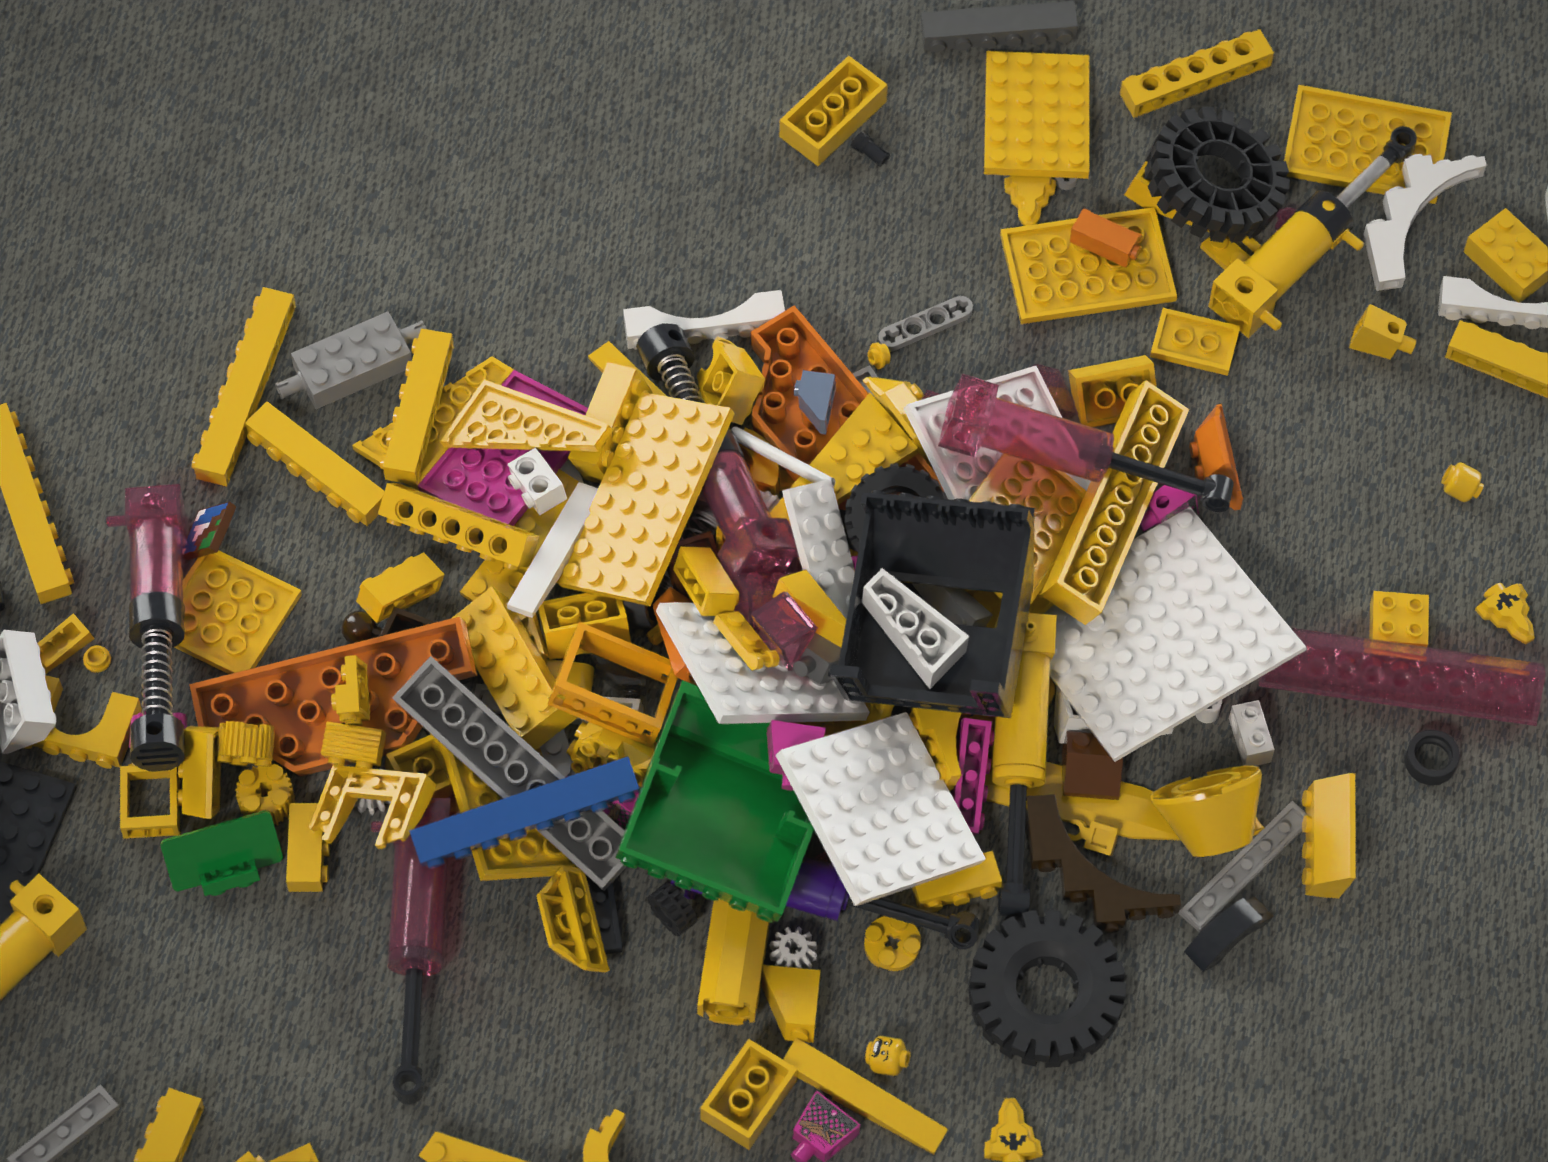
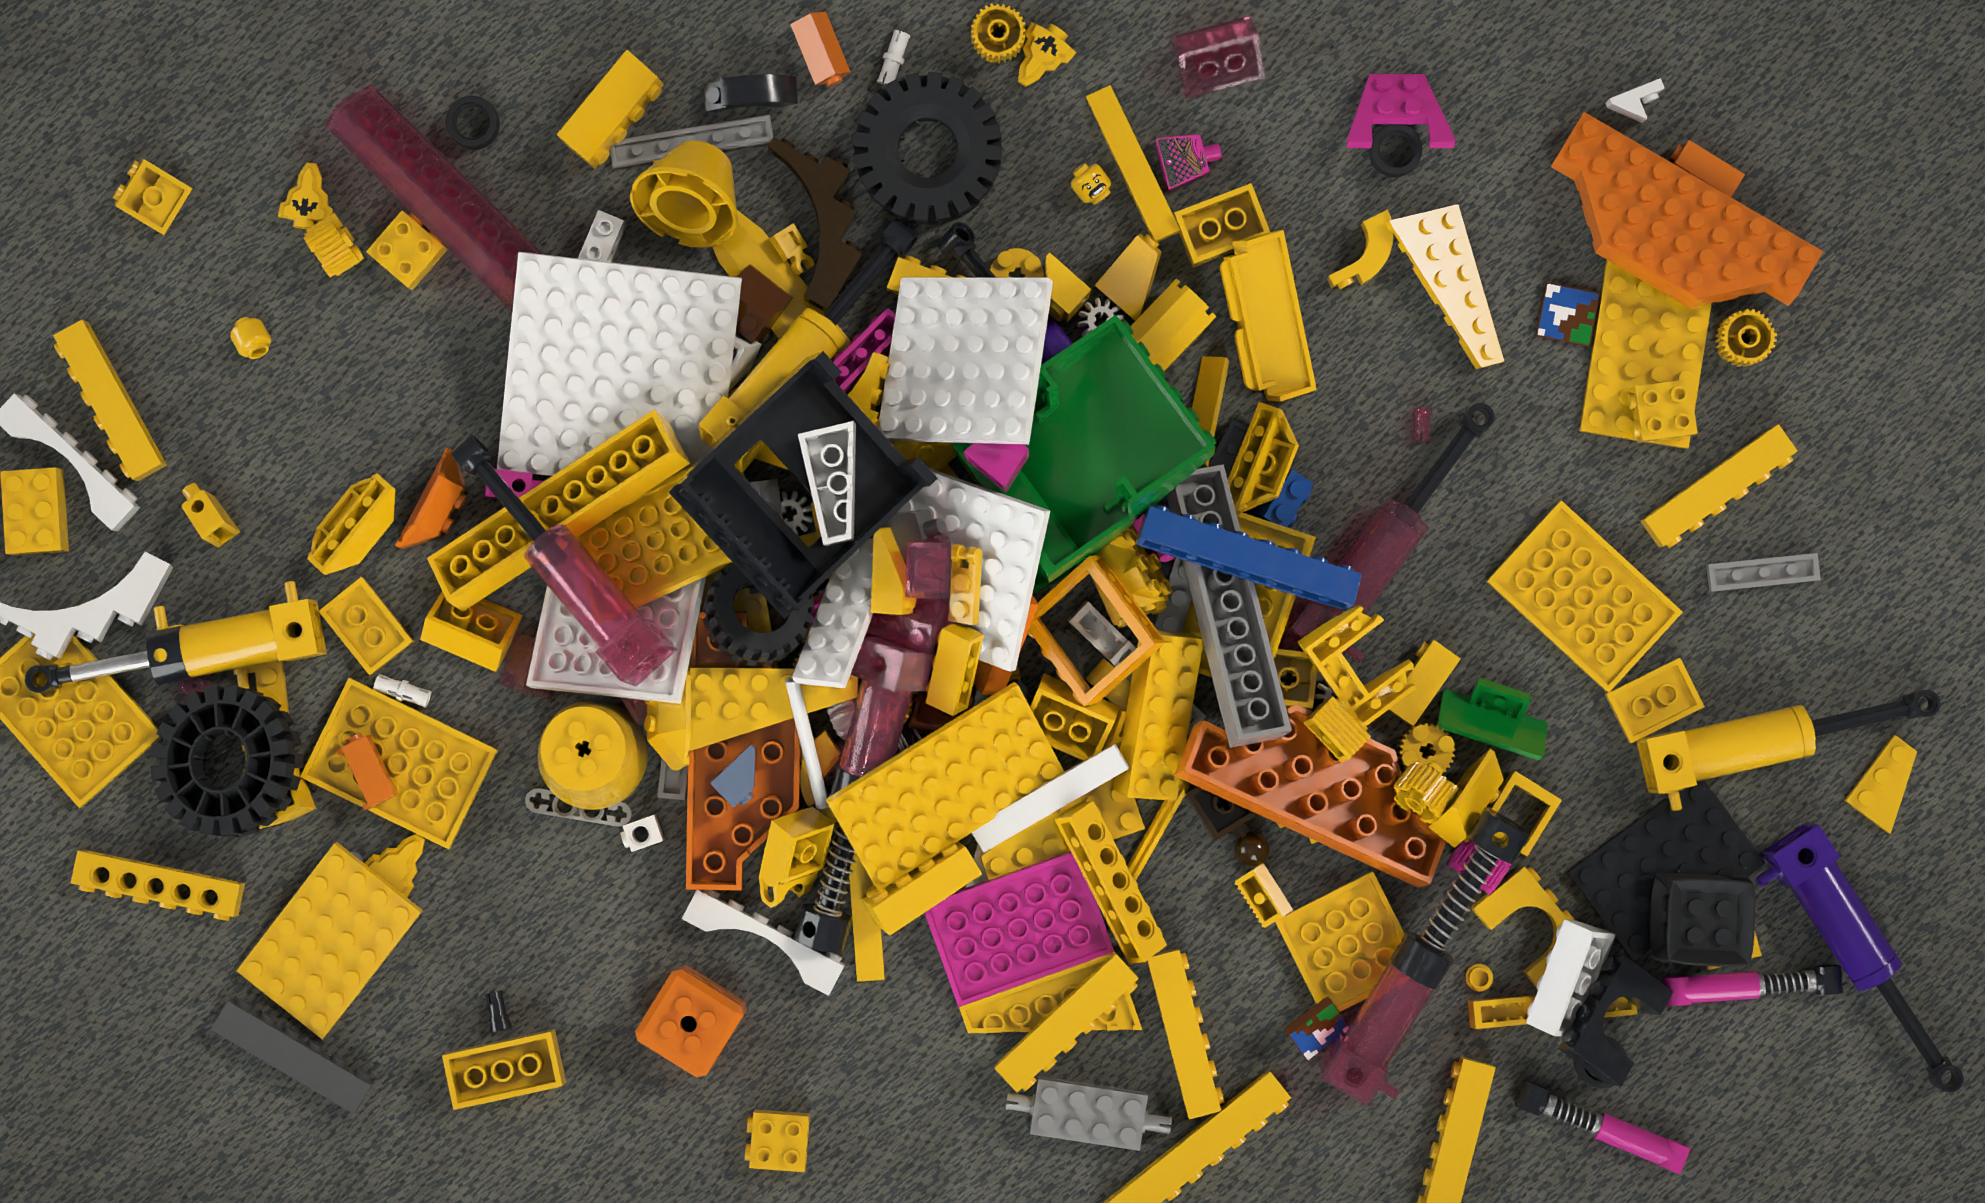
camera: 150 degrees left, 25 degrees up
yellow plate [331,655,370,726] -> none
yellow brick [356,552,445,623] -> none
yellow wing [440,380,613,452] -> none
white brick [508,447,567,515] -> none
yellow plate [867,342,890,369] -> none
none -> yellow brick [303,212,365,278]
none -> yellow wedge [307,473,395,575]
none -> white pin [373,674,432,708]
none -> yellow cone [537,700,648,810]
none -> white brick [620,814,665,852]
none -> orange plate [635,965,747,1078]
none -> yellow brick [745,1109,810,1172]
none -> orange brick [790,12,851,87]
none -> white pin [877,30,910,86]
none -> yellow brick [971,3,1026,64]
none -> yellow slope [1044,252,1091,323]
none -> yellow axle [1127,779,1191,881]
none -> yellow slope [1192,356,1230,467]
none -> yellow slope [1220,230,1317,402]
none -> yellow brick [1235,863,1293,928]
none -> blue brick [1252,469,1314,527]
none -> clear pink pin [1411,408,1433,441]
none -> yellow plate [1486,500,1683,693]
none -> yellow plate [1605,658,1705,743]

